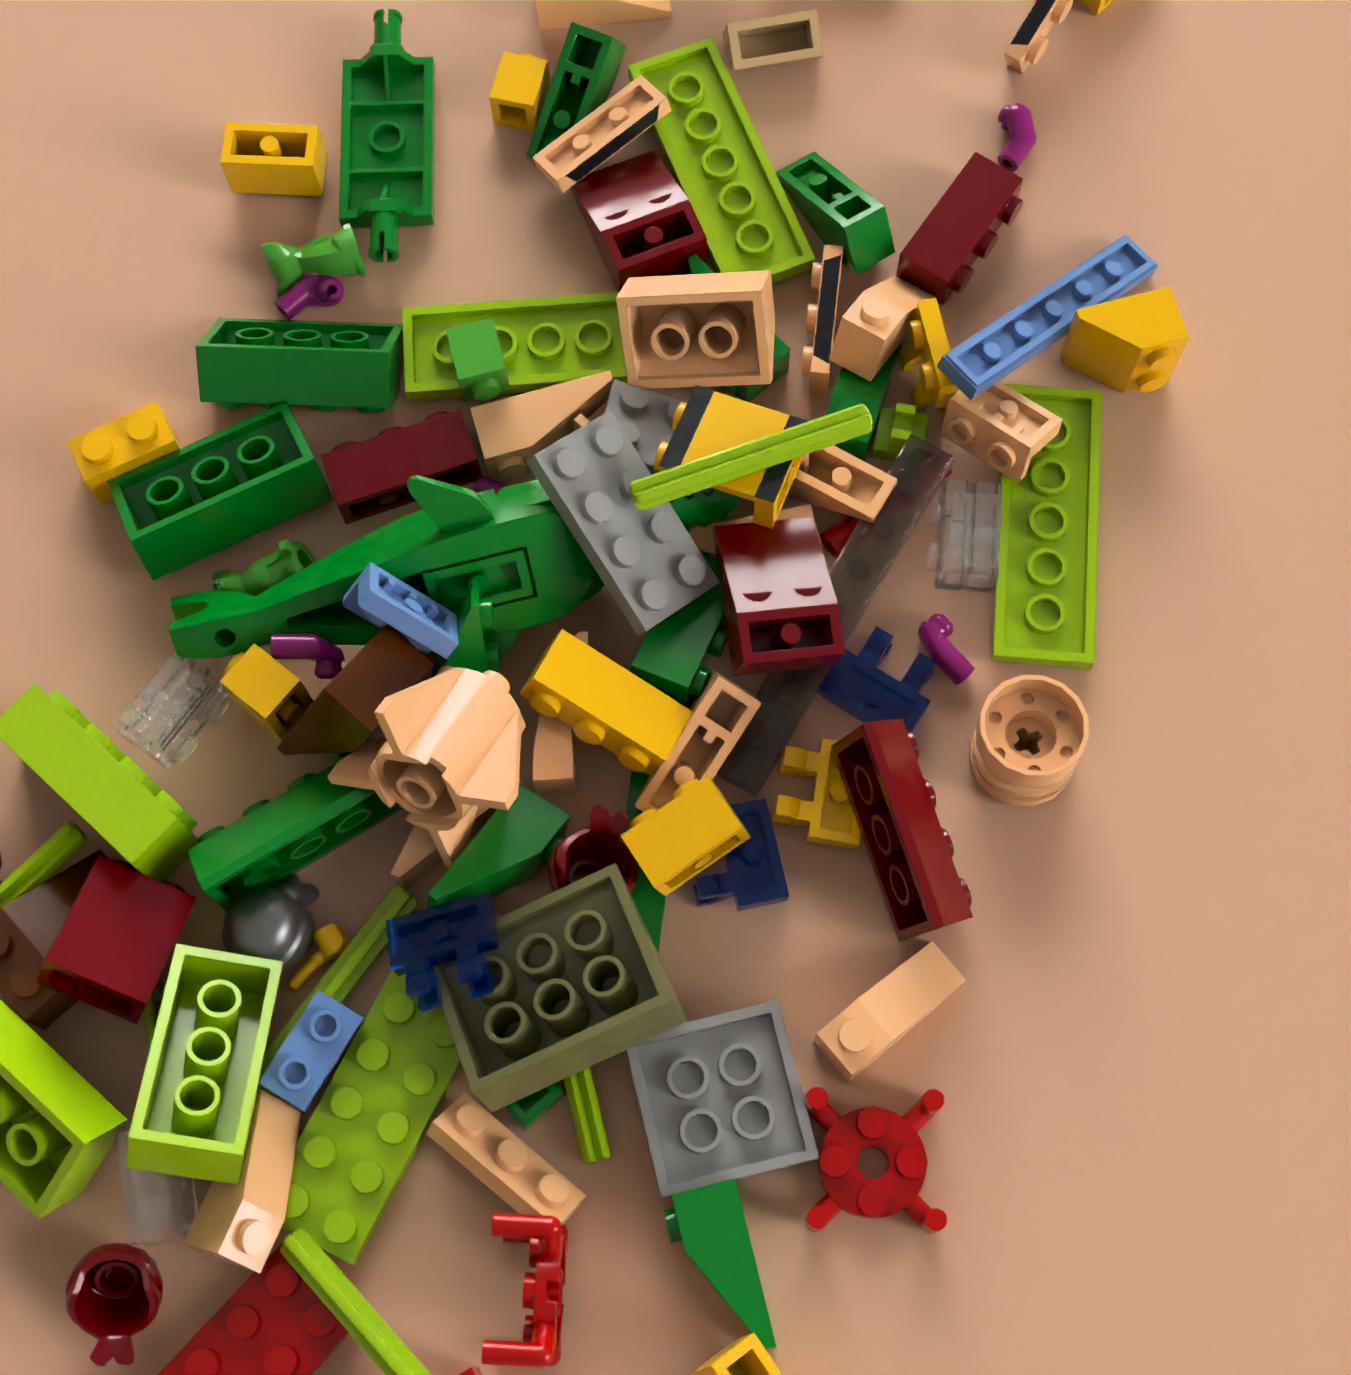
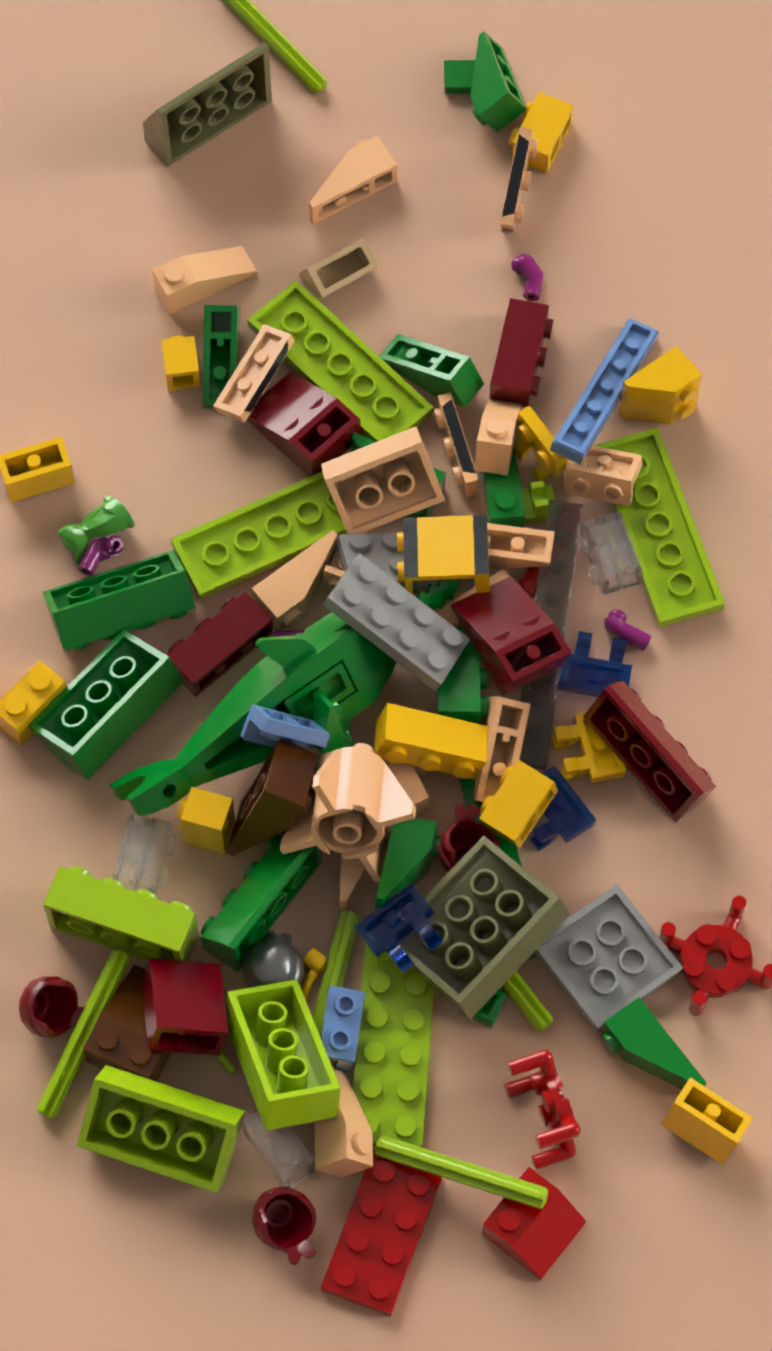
camera: 25 degrees left, 5 degrees down
bright green animal [211,539,316,596] -> none
magenta arm [270,633,345,679] -> none
green plate [339,9,435,262] -> none
light nougat plate [426,1092,587,1226] -> none
bright green brick [445,318,511,402] -> none
lime axle [629,404,873,511] -> none
light nougat slope [813,941,967,1083] -> none
light nougat wheel [969,675,1089,806] -> none

